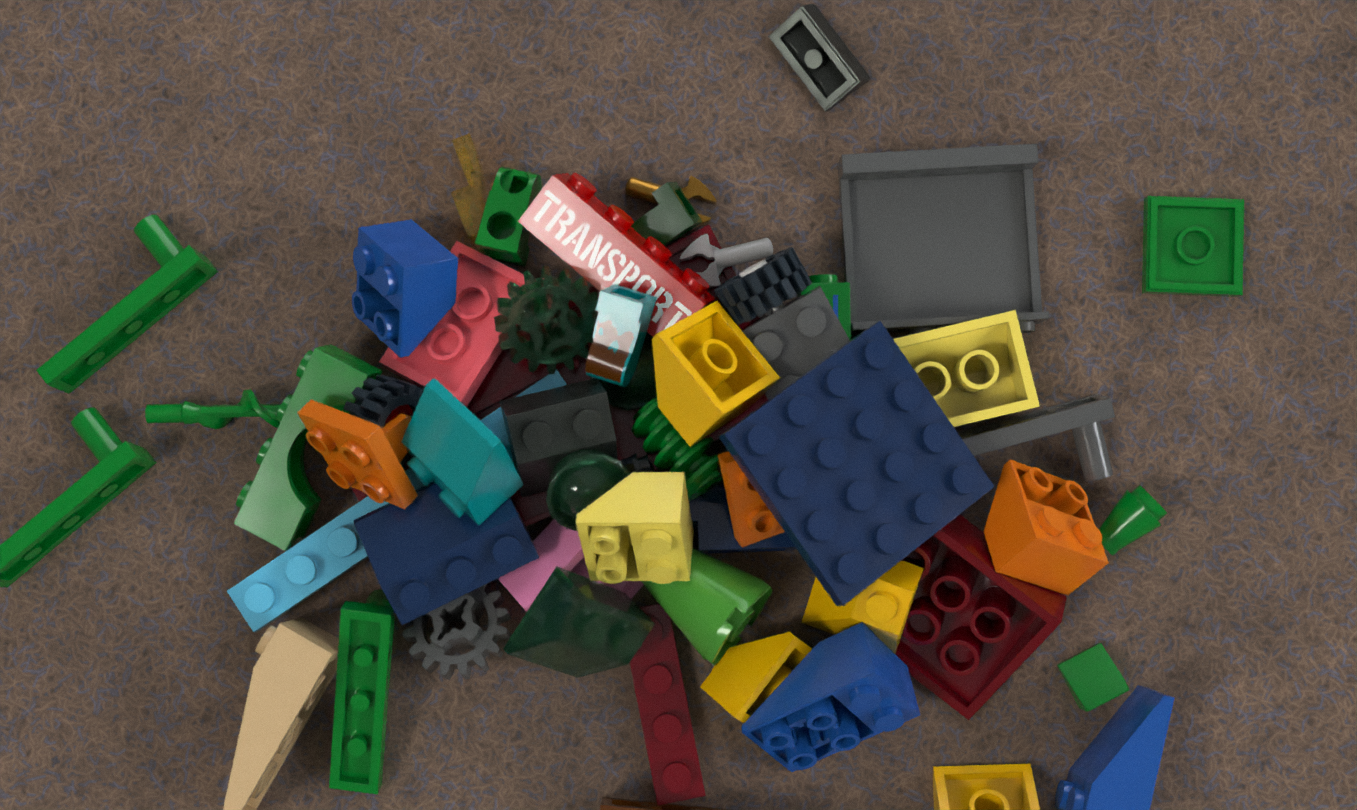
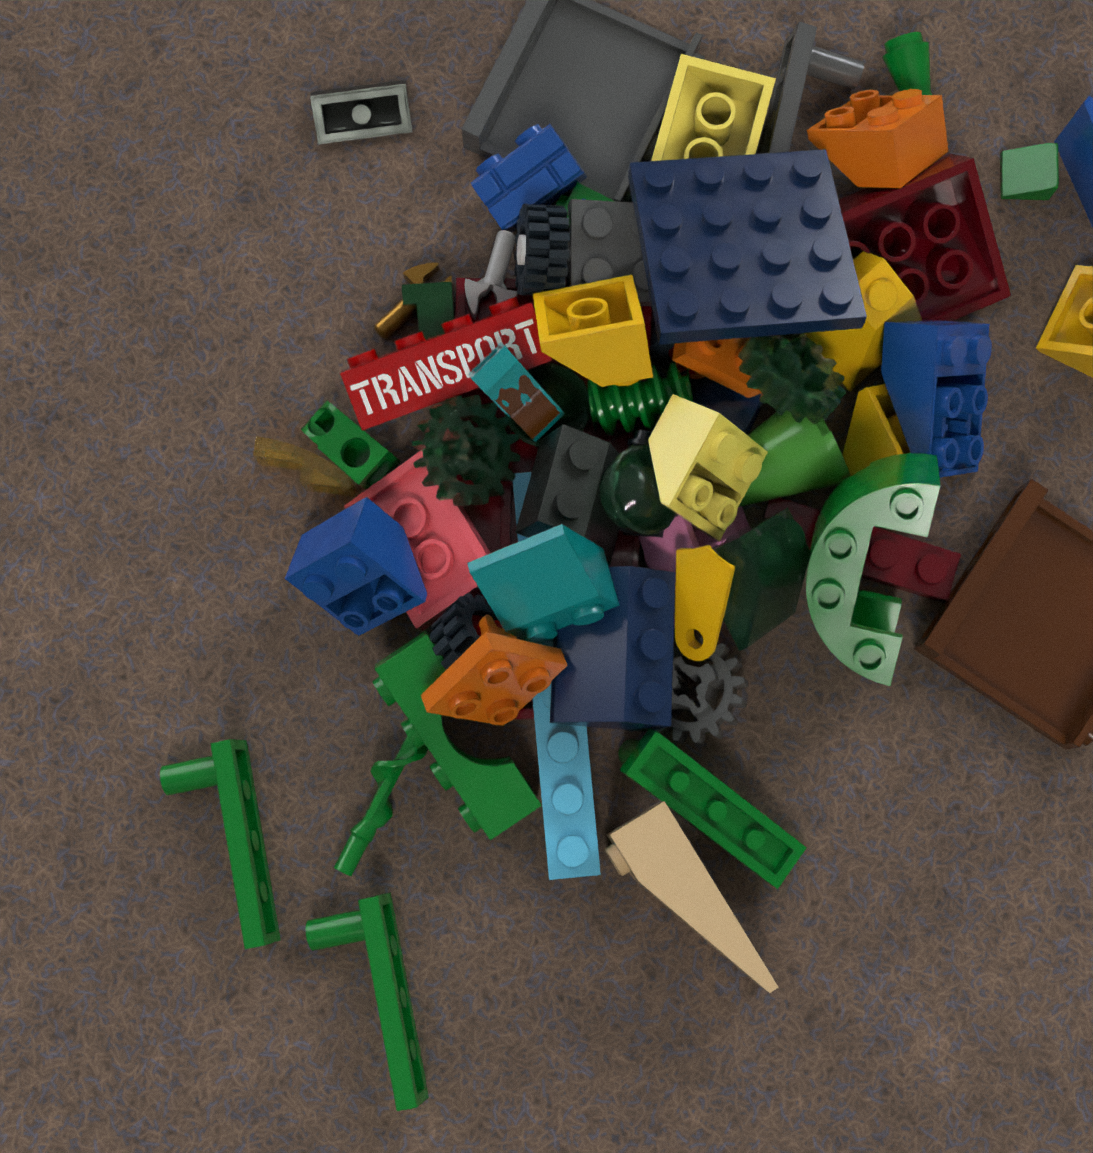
camera: 65 degrees left, 5 degrees down
none -> blue brick [471,124,587,232]
none -> yellow piece [675,545,735,661]
none -> clear green gear [738,333,846,424]
none -> green cylinder [806,453,941,686]

